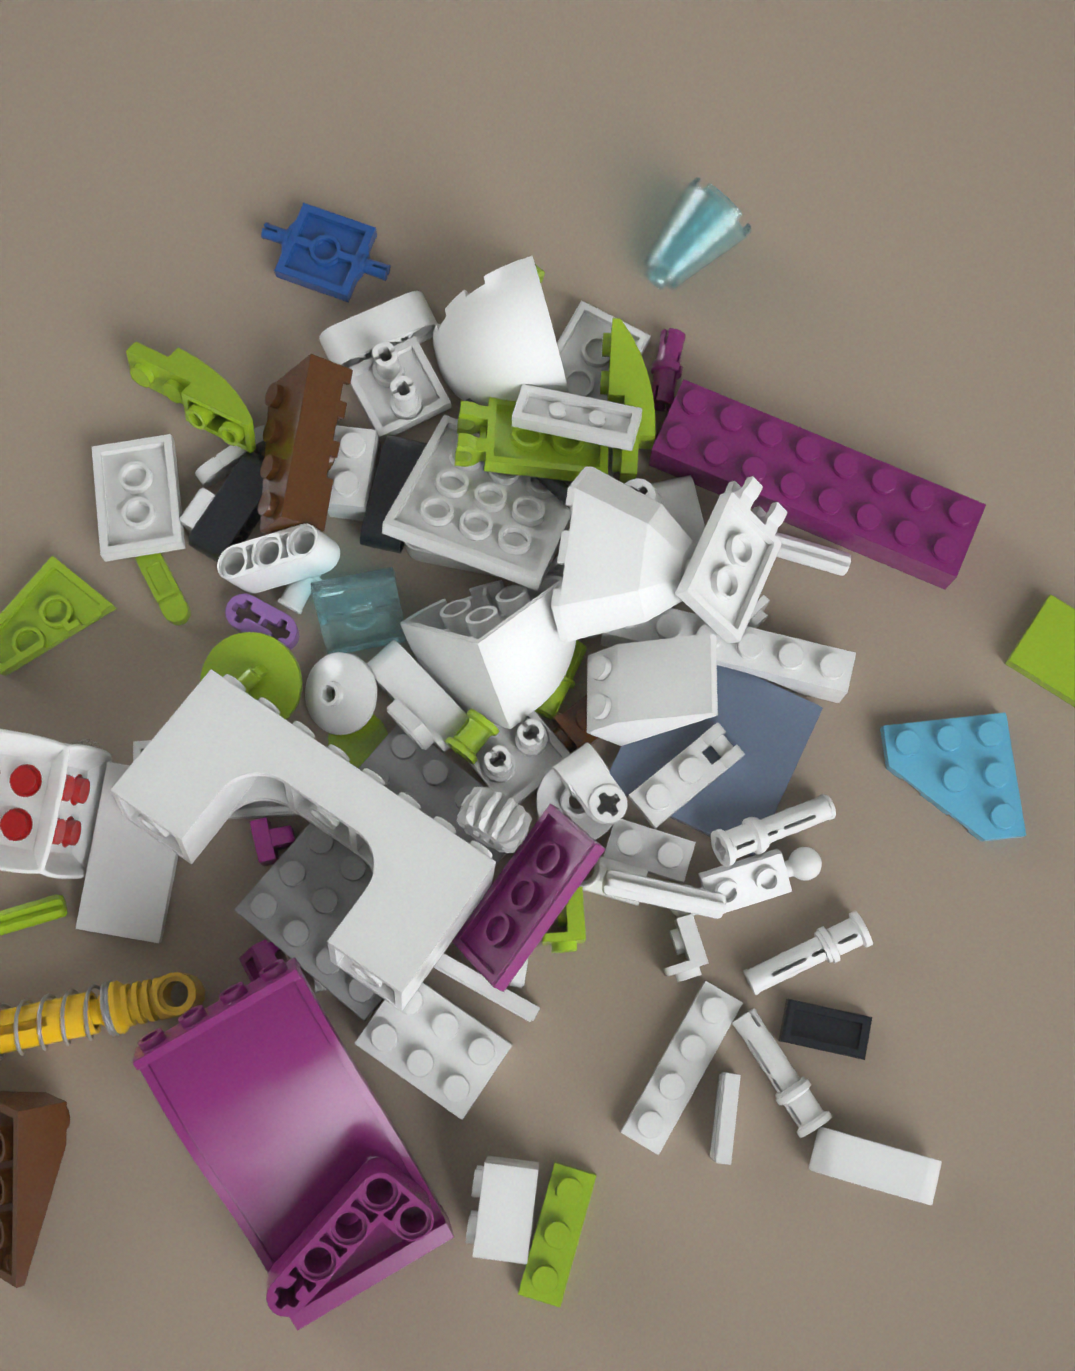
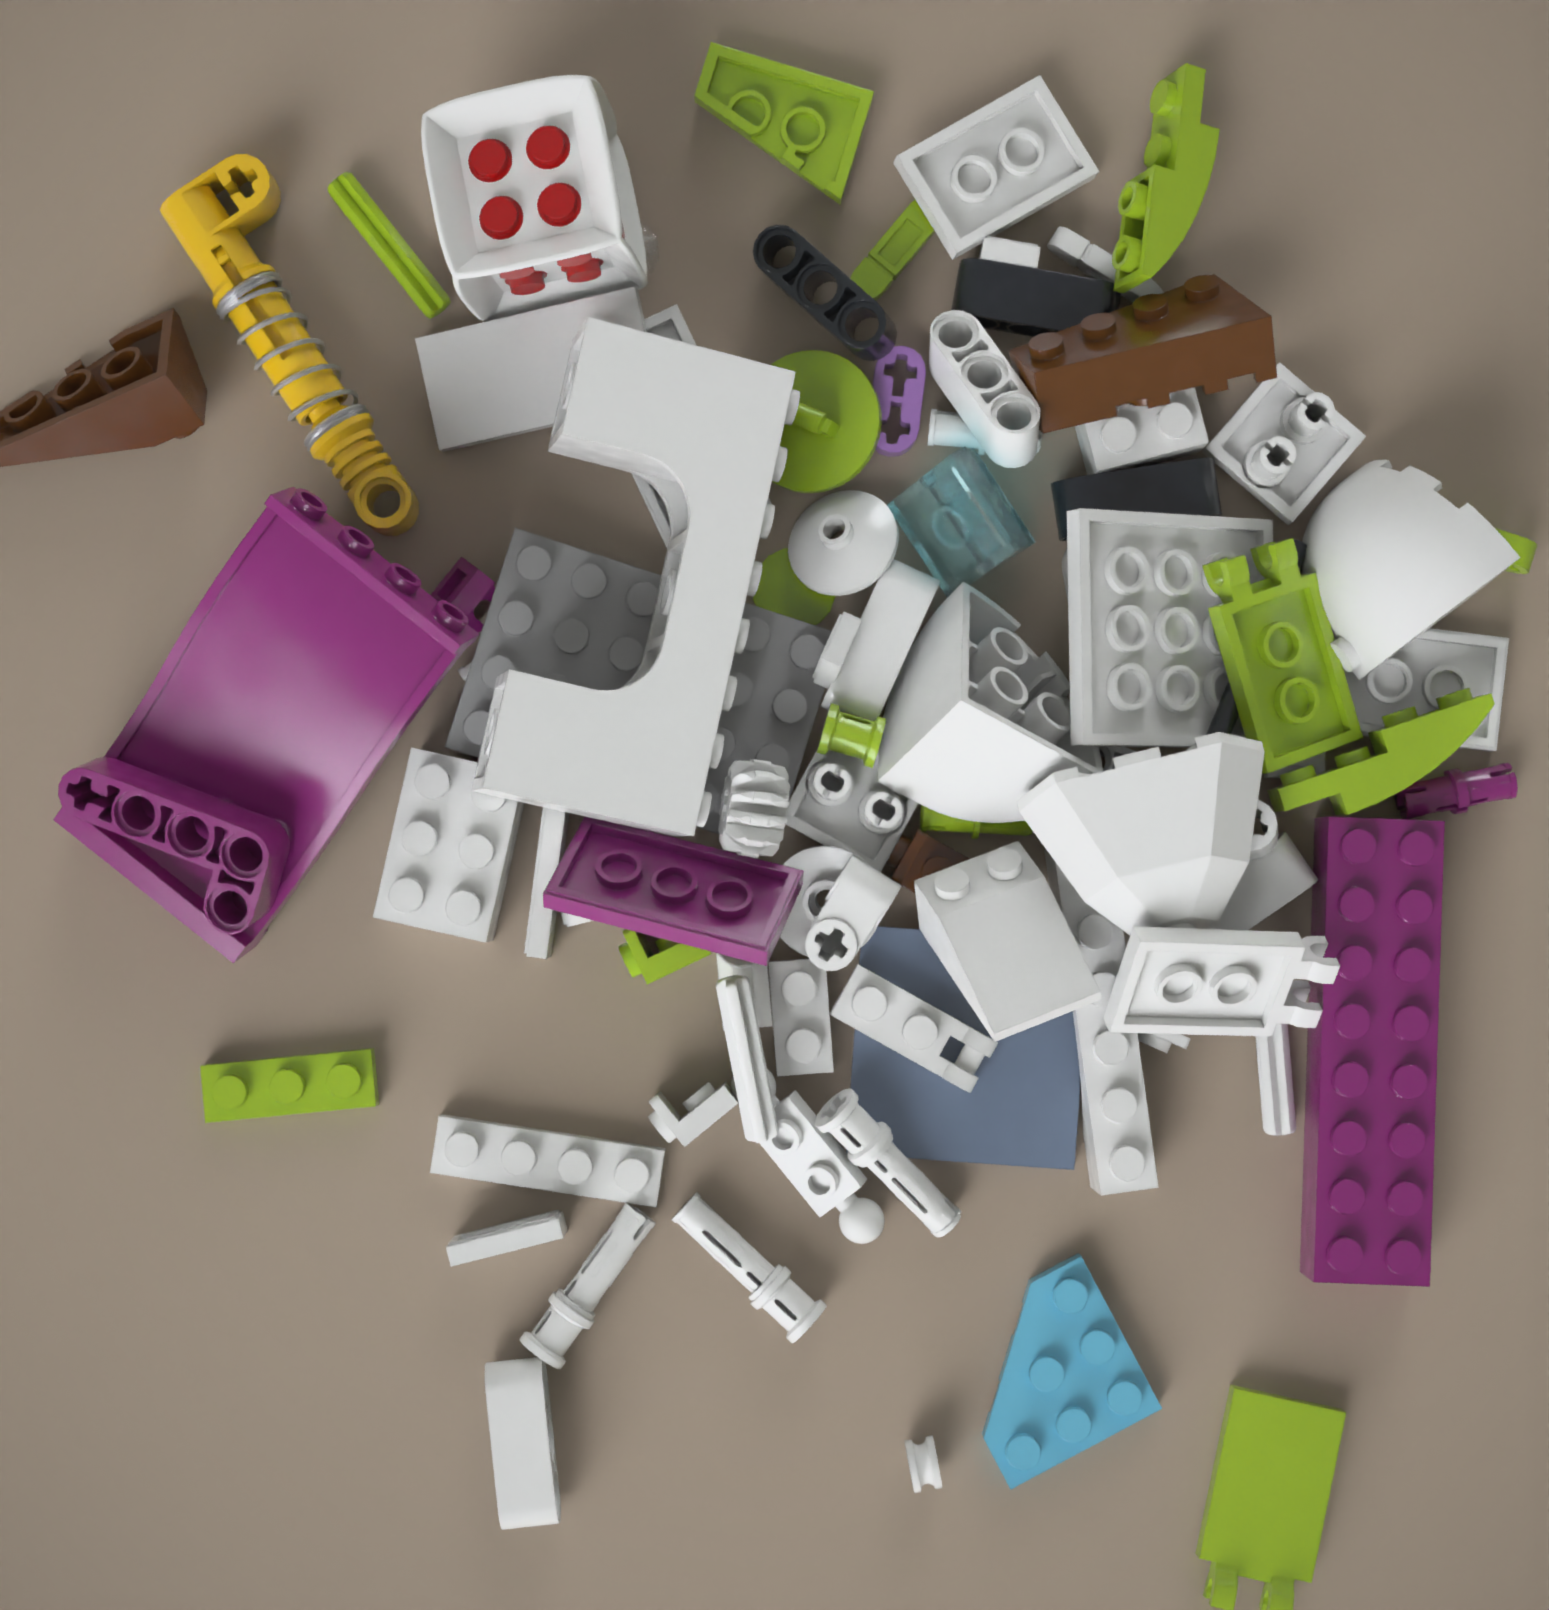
camera: 65 degrees right, 10 degrees up
magenta tile [249,817,296,867] -> none
blue plate [261,203,391,302] -> none
white beam [319,291,438,368] -> none
white brick [466,1155,539,1264] -> none
white plate [512,384,642,451] -> none
black tile [778,999,872,1060] -> none
none -> black beam [753,224,897,361]
none -> white bush [904,1435,942,1493]

